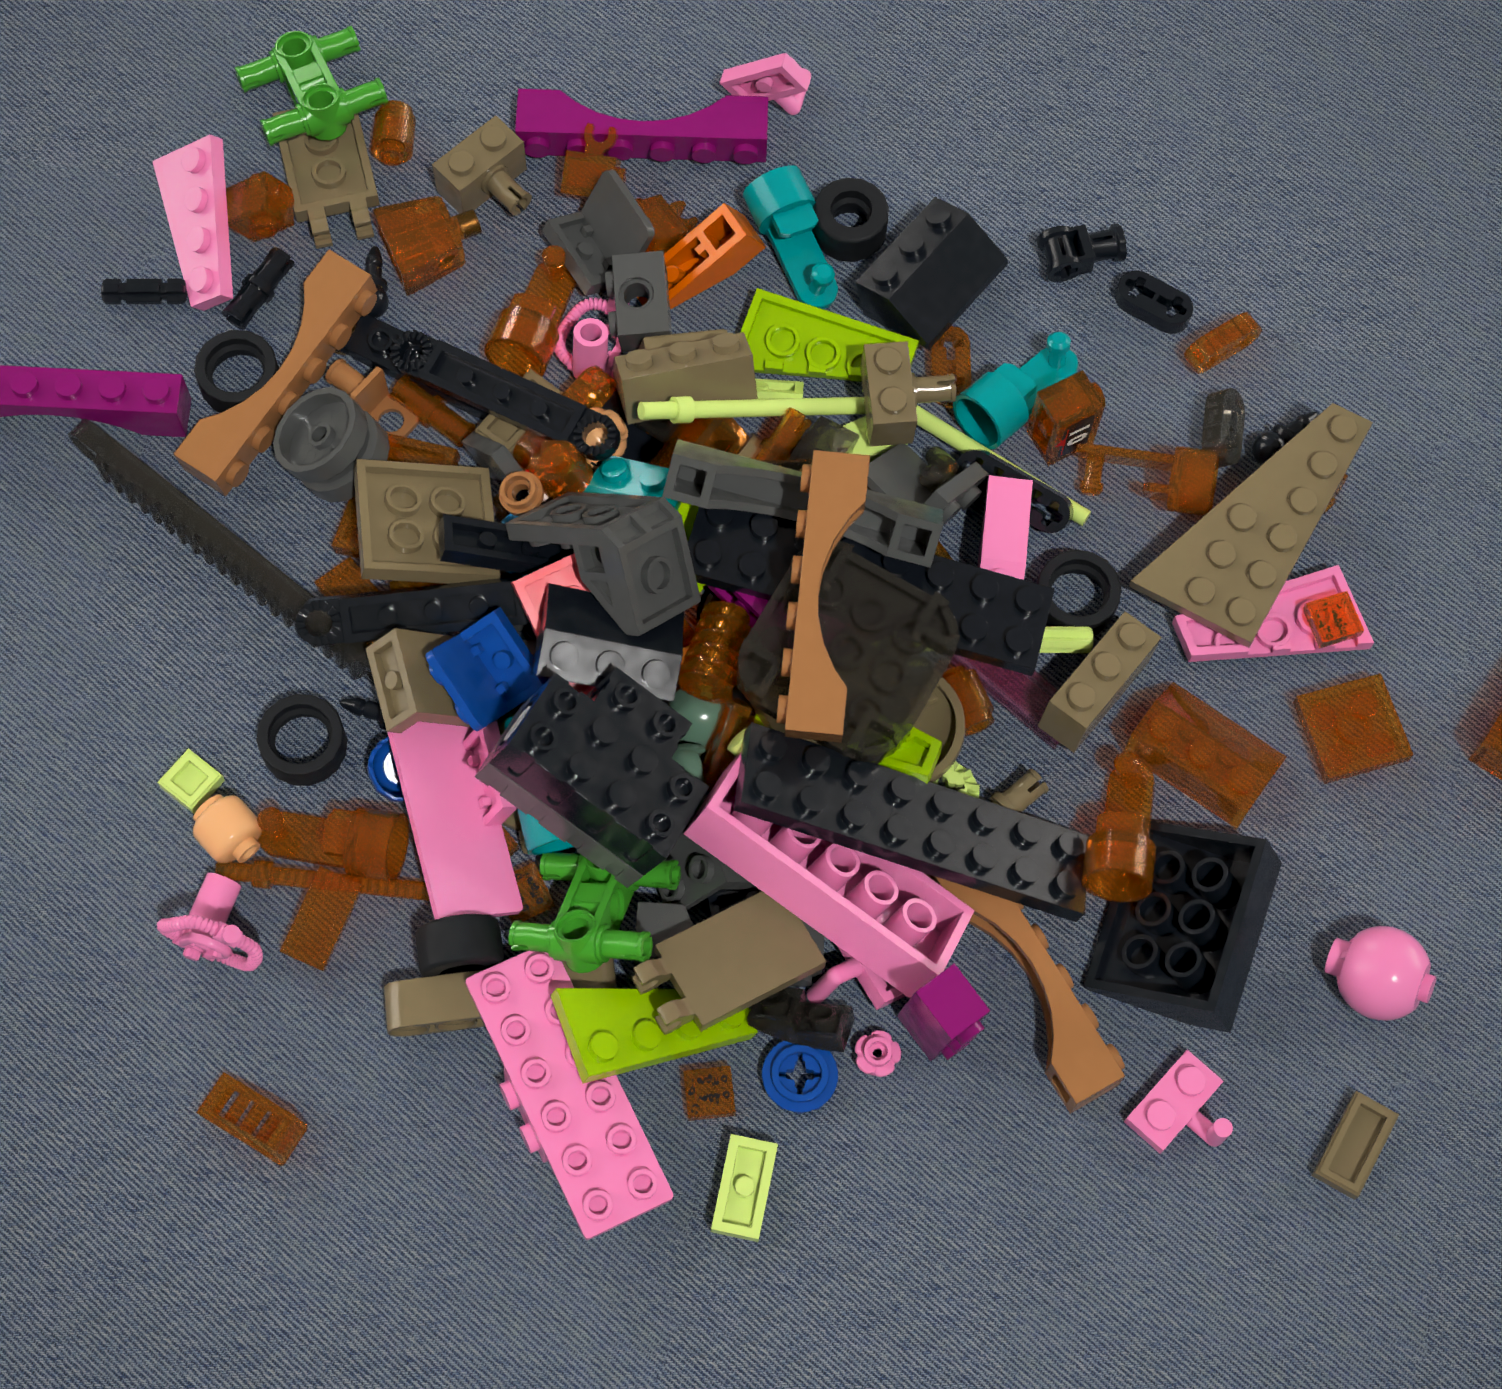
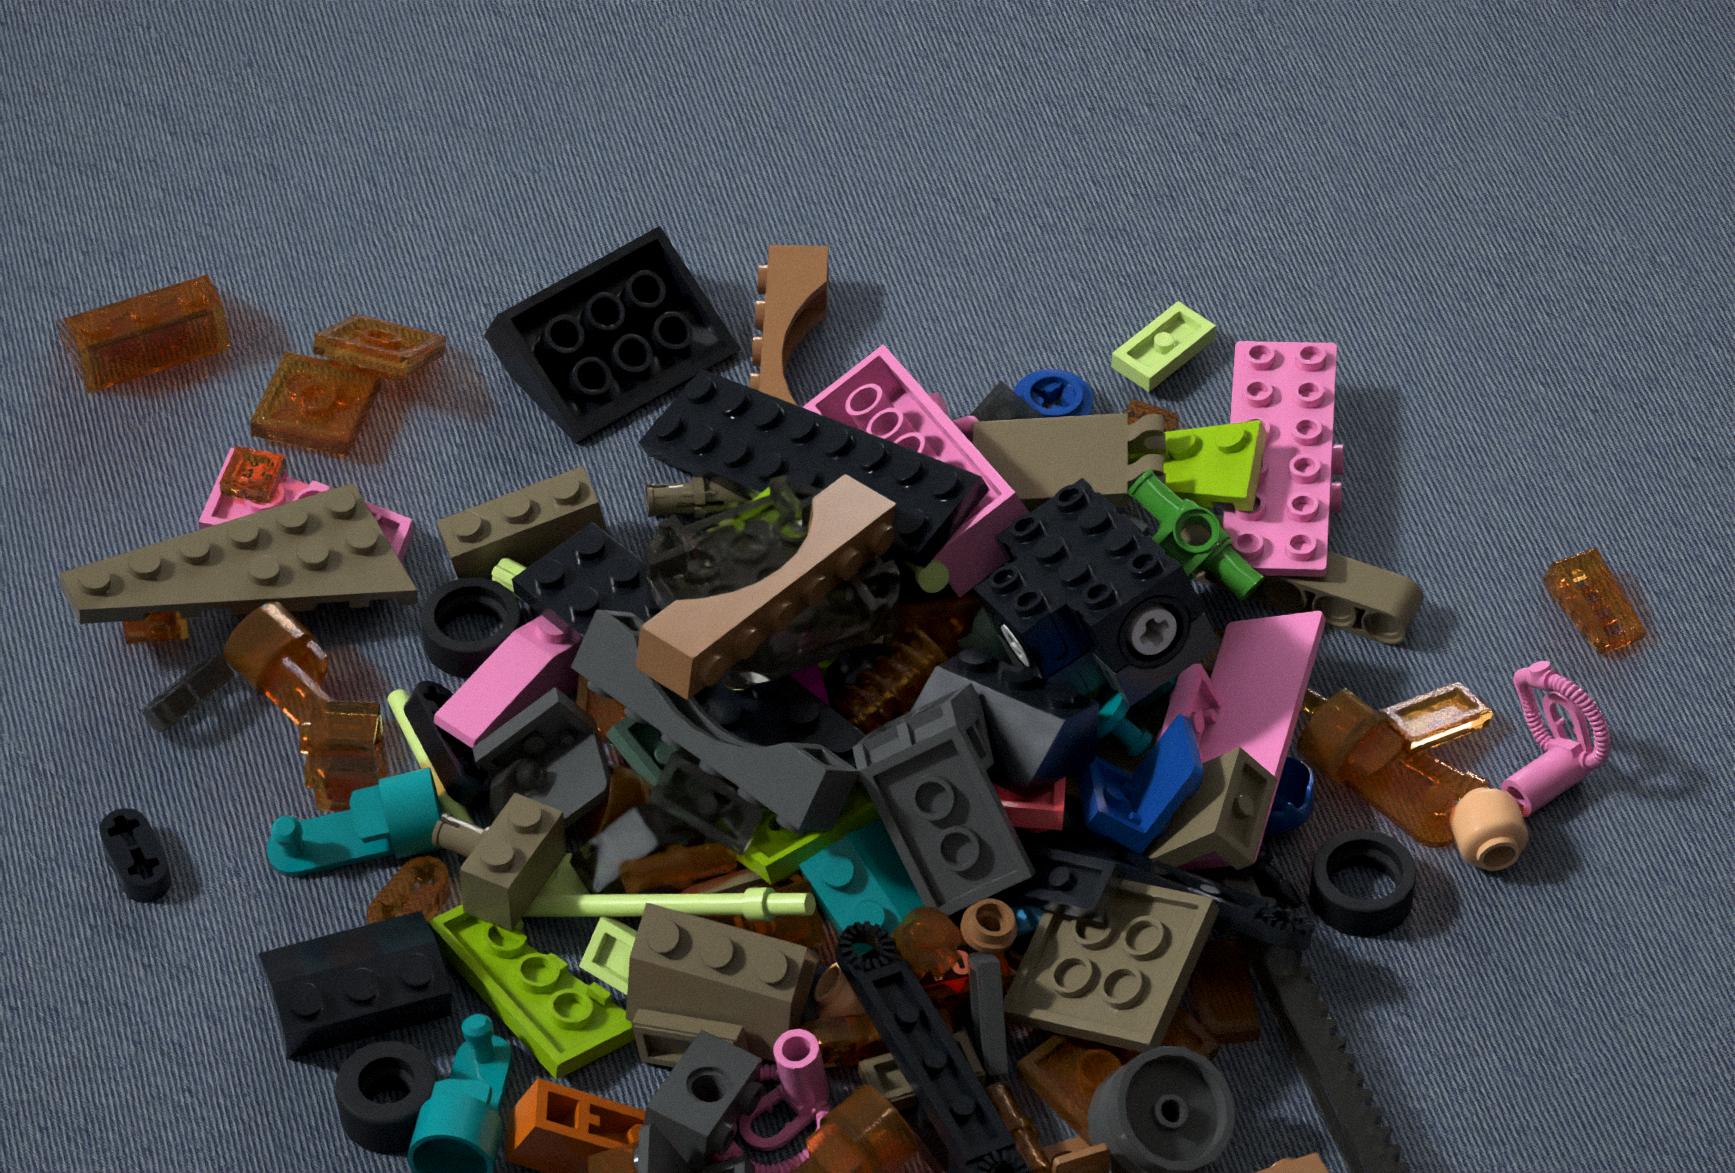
camera: 145 degrees left, 20 degrees down
yellowish green tile [157,748,225,814] -> none
black tyre [415,914,504,977] -> none
bright pink plate [854,1030,901,1077] -> none
magenta brick [897,963,990,1061] -> none
black connector [1036,223,1127,282] -> none
clear orange piece [1082,752,1156,902] -> none
clear orange slope [1123,682,1287,829] -> none
bright pink plate [1124,1049,1233,1154] -> none
clear orange beam [1184,312,1262,374] -> none
black bar [1252,412,1318,465] -> none
dark tan tile [1311,1091,1399,1200] -> none
bright pink brick [1325,926,1436,1021] -> none
none -> clear orange plate [313,313,447,380]

